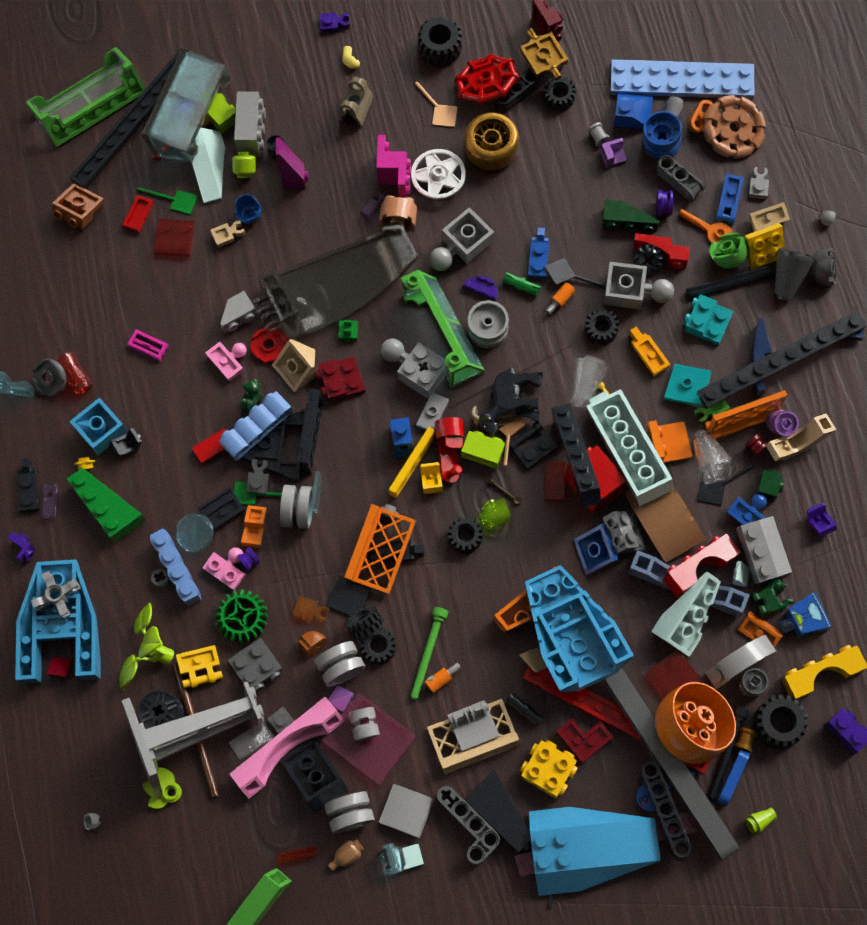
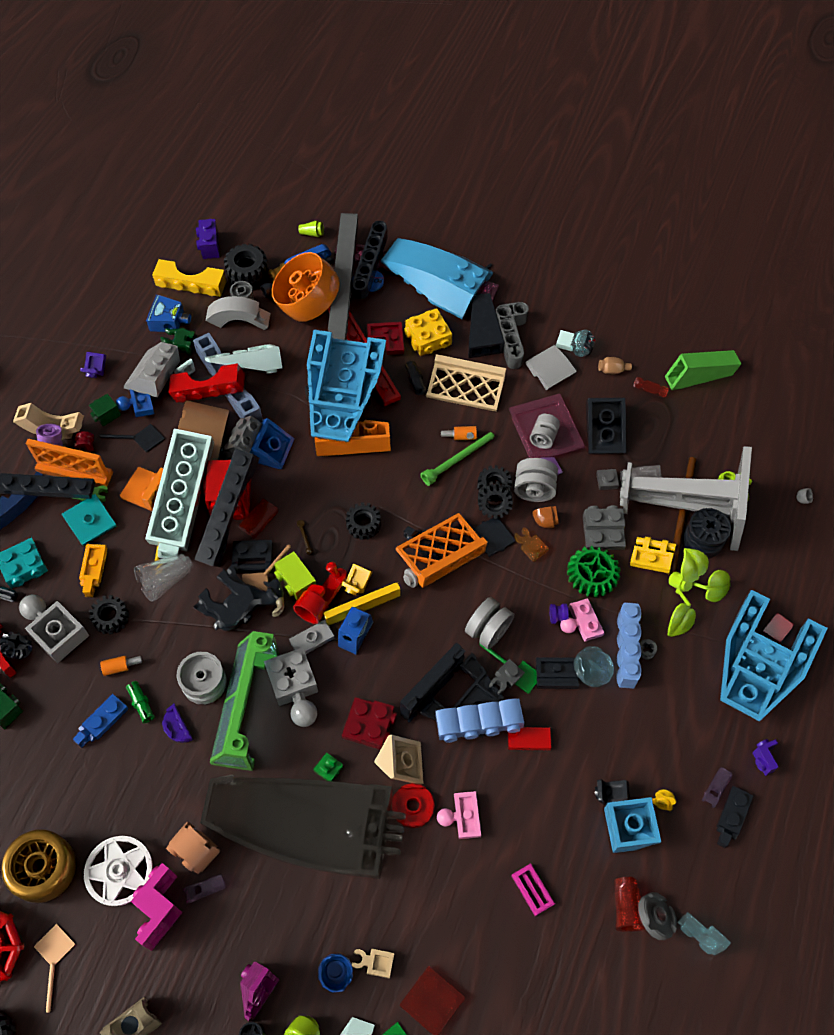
camera: 150 degrees left, 10 degrees down
light grey pin [31,571,81,619] -> none
green wedge [67,468,146,543] -> none
light grey slope [221,291,257,333] -> none
bright pink arch [230,697,344,799] -> none
dark green animal [239,379,263,415] -> none
orange slope [241,505,267,548] -> none
clear light blue piece [311,471,322,513] -> none
light grey wheel [324,792,375,834] -> none
light grey brick [429,207,494,271] -> none
light grey hinge [447,700,500,751] -> none
clear neon green brick [480,498,511,528] -> none
tan piece [519,647,547,673] -> none
piece [544,258,606,288] -> none
clear red plate [646,649,703,698] -> none
clear cone [692,430,736,485] -> none
orange slope [738,611,783,648] -> none

